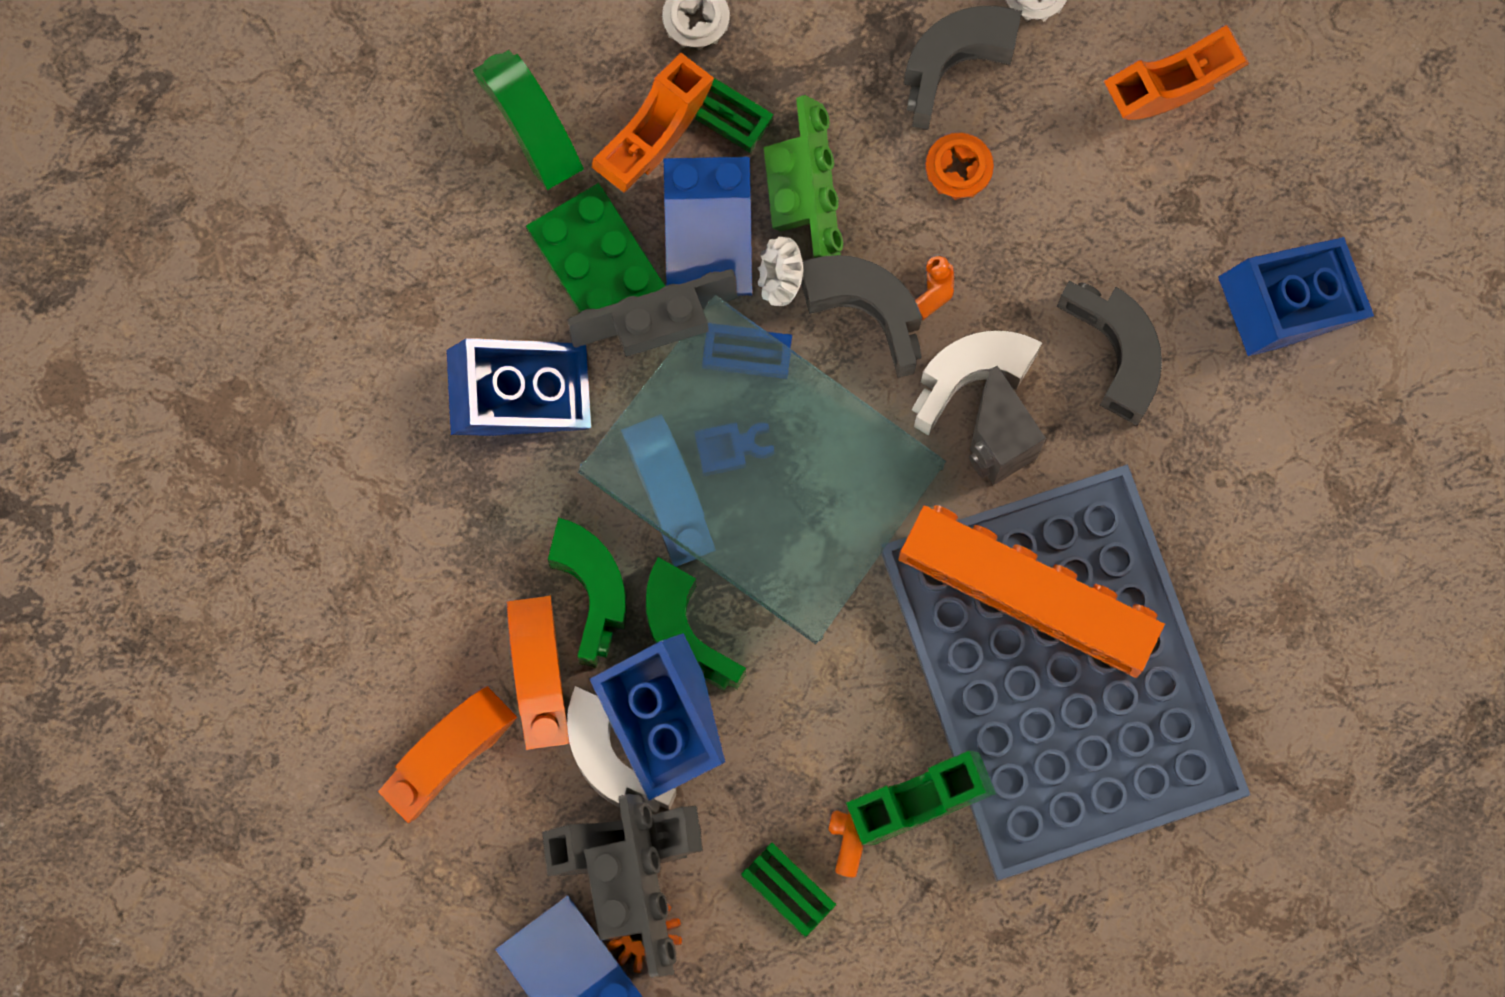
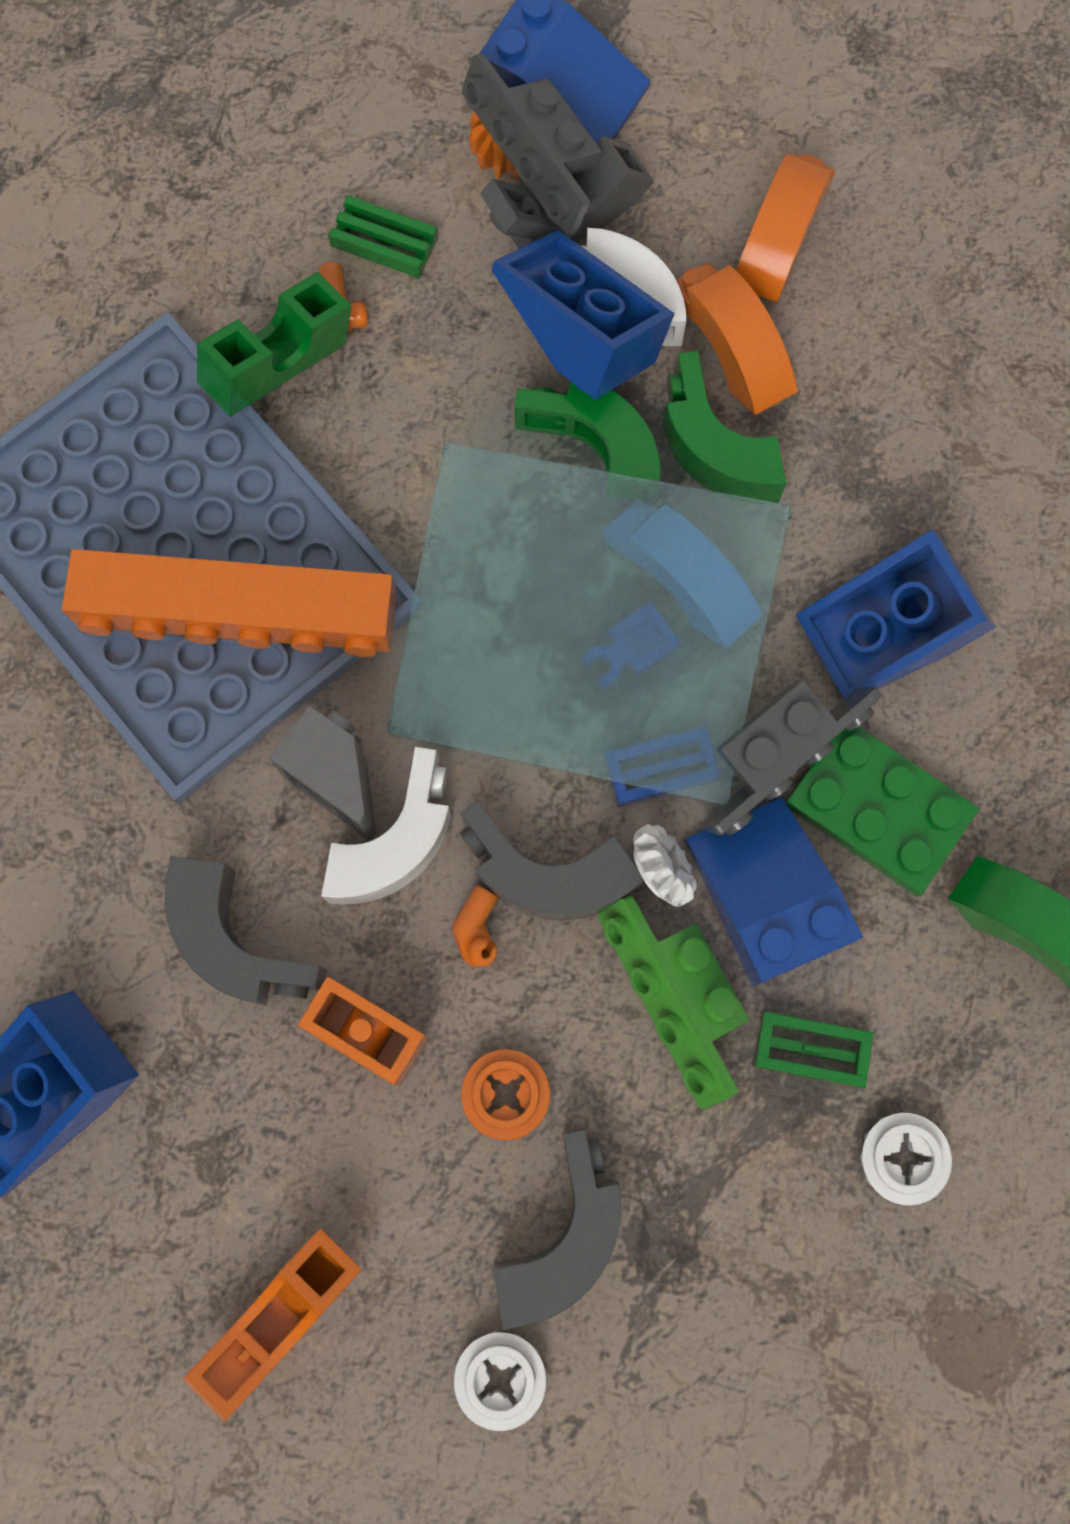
camera: 160 degrees right, 0 degrees up
orange arch [591,53,714,193] -> none
none -> orange brick [297,976,429,1086]

